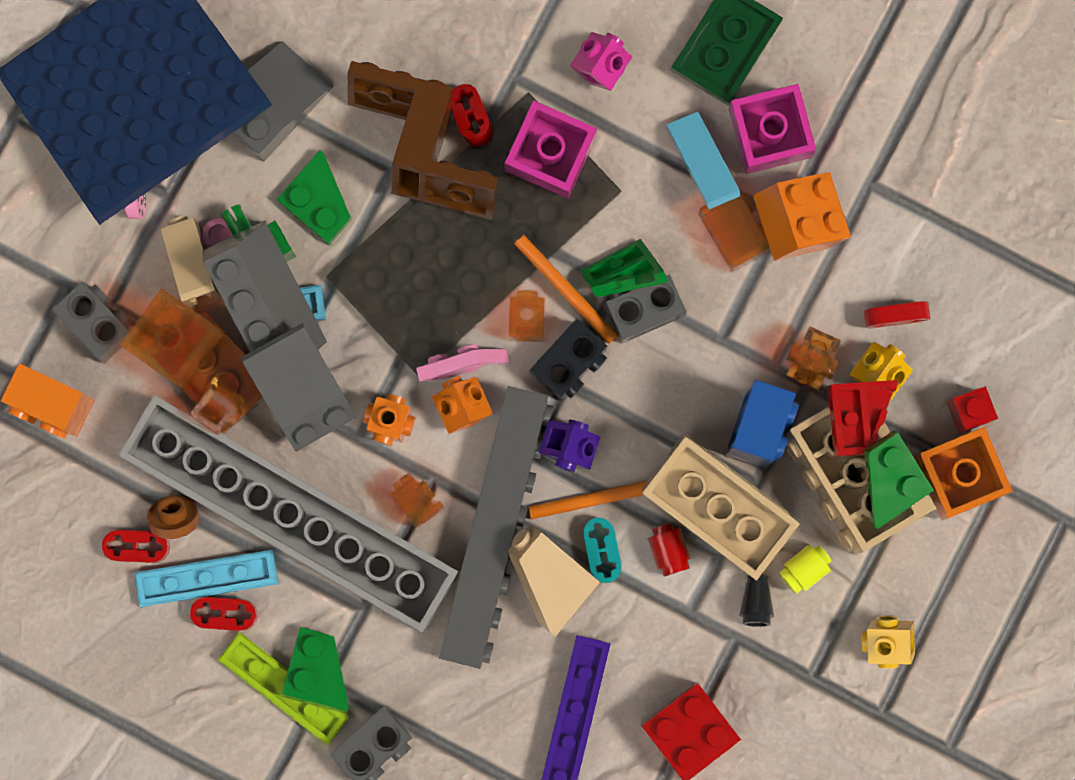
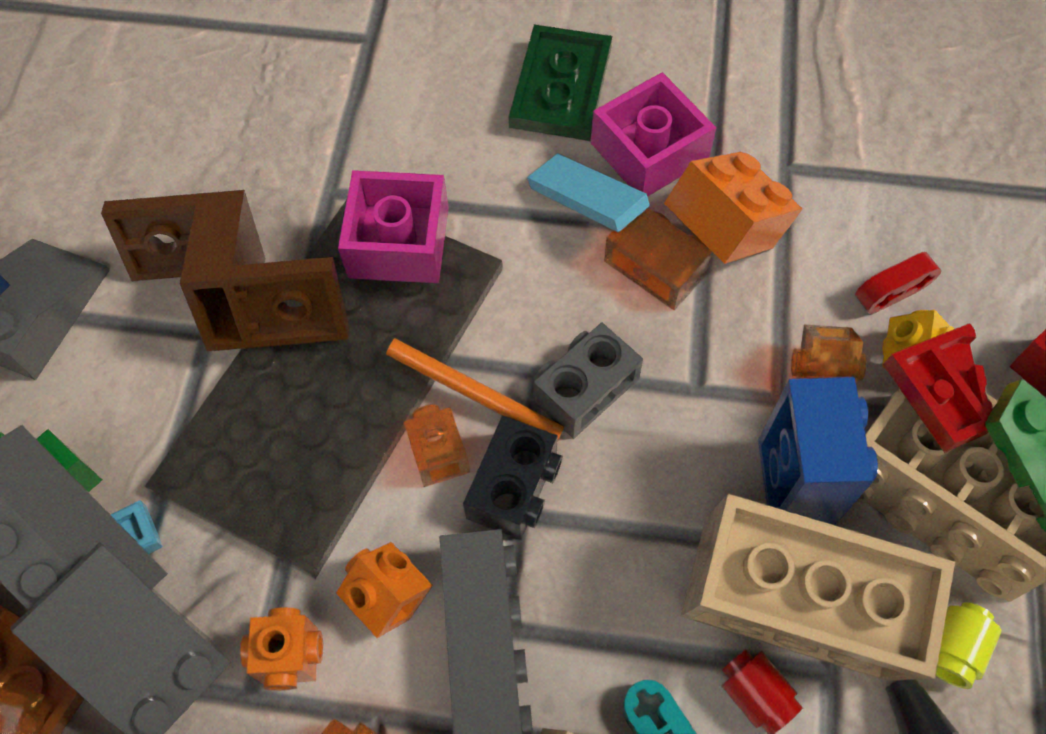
camera: 20 degrees left, 20 degrees down
green wing [277,150,352,245] -> none
bright pink wing [416,344,509,382] -> none
red beam [451,84,494,147] -> none
orange bar [528,480,648,520] -> none
dark purple brick [539,419,600,472] -> none
dark pink brick [570,32,632,91] -> none
green wing [580,239,668,297] -> none

